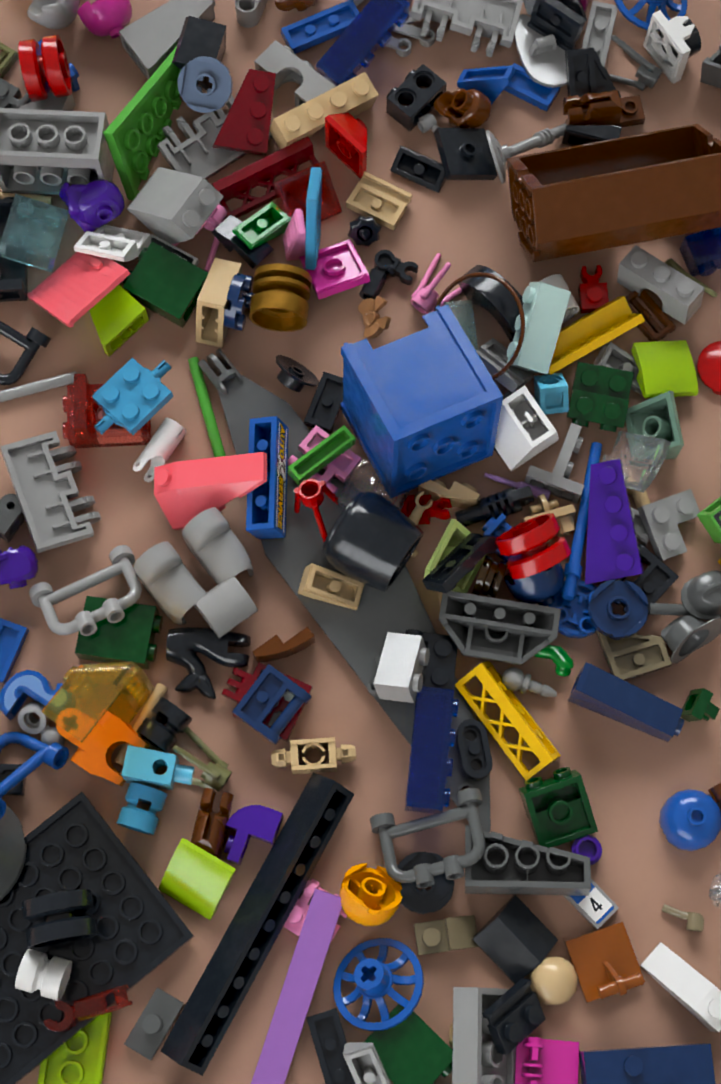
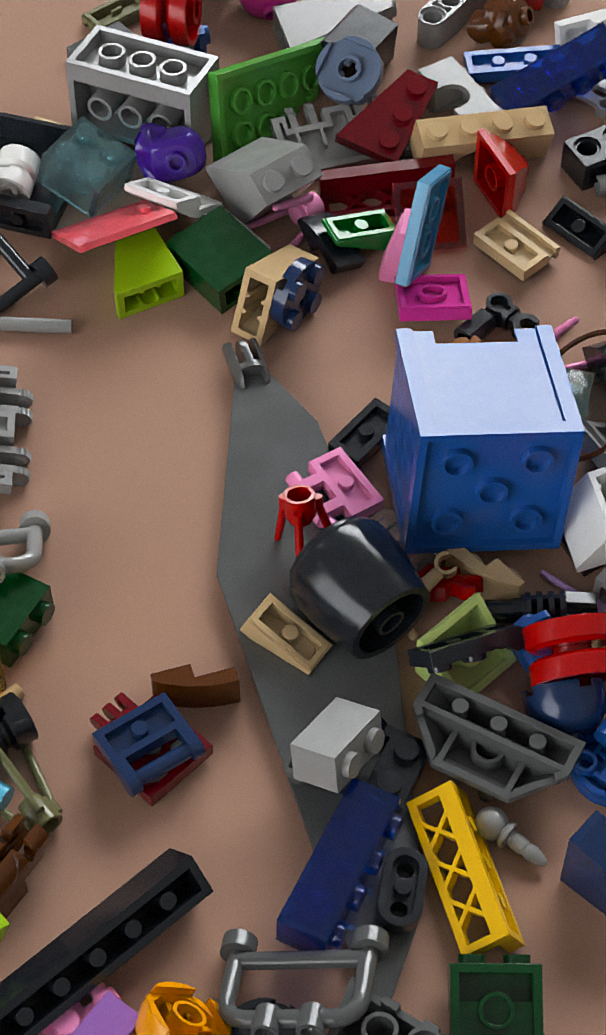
camera: 20 degrees right, 20 degrees down
clear red brick [63,374,151,448] -> none
dark azure plate [91,358,174,435] -> none
white piece [133,417,187,482] -> none
light grey piece [134,507,258,639] -> none
coral wedge [154,452,267,530] -> none
black piece [166,627,251,699] -> none
bright green bar [188,357,226,457] -> none
dark purple brick [224,805,284,865] -> none
blue brick [246,416,289,539] -> none
pearl gold wheel [249,263,312,332] -> none
tan piece [271,737,356,775] -> none
black piece [276,355,319,392] -> none
bright green piece [287,425,356,486] -> none
black piece [348,215,382,247] -> none
dark brown wheel [472,555,507,598] -> none
green arm [534,645,574,677] -> none

